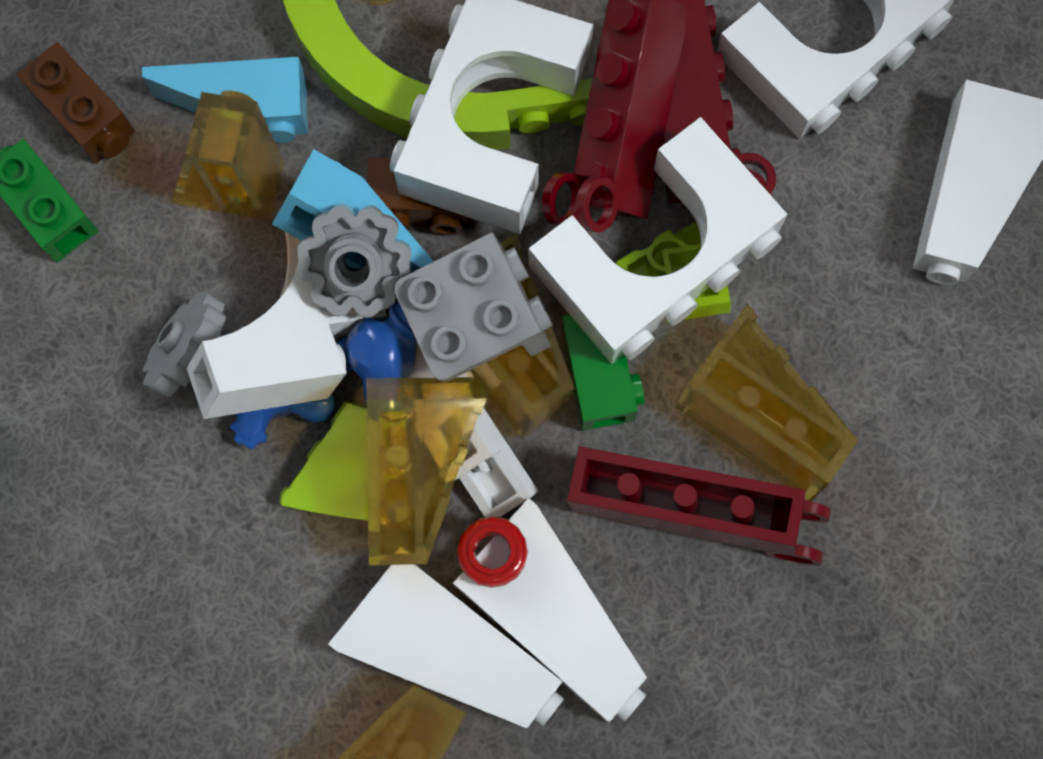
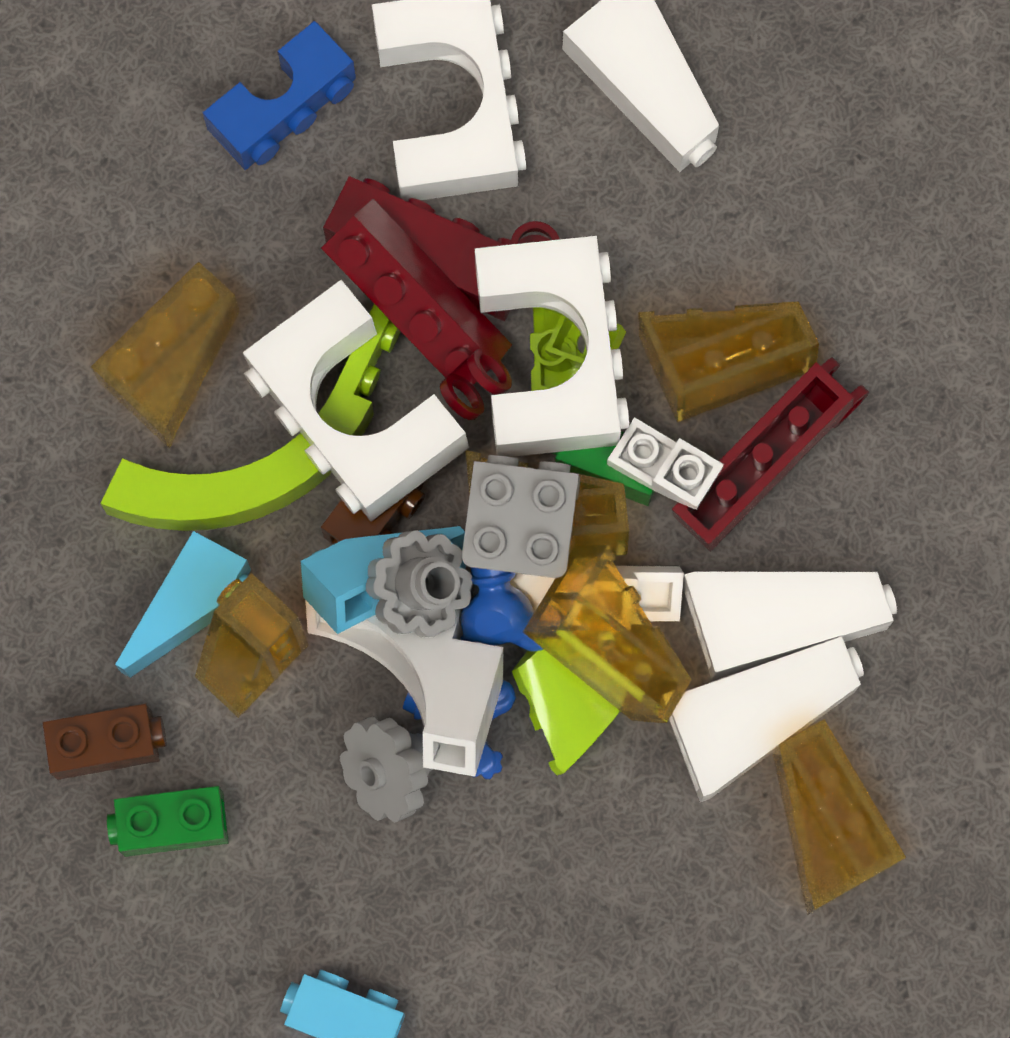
camera: 60 degrees left, 0 degrees up
red piece [457,516,528,588] -> none
none -> white slope [607,417,724,510]

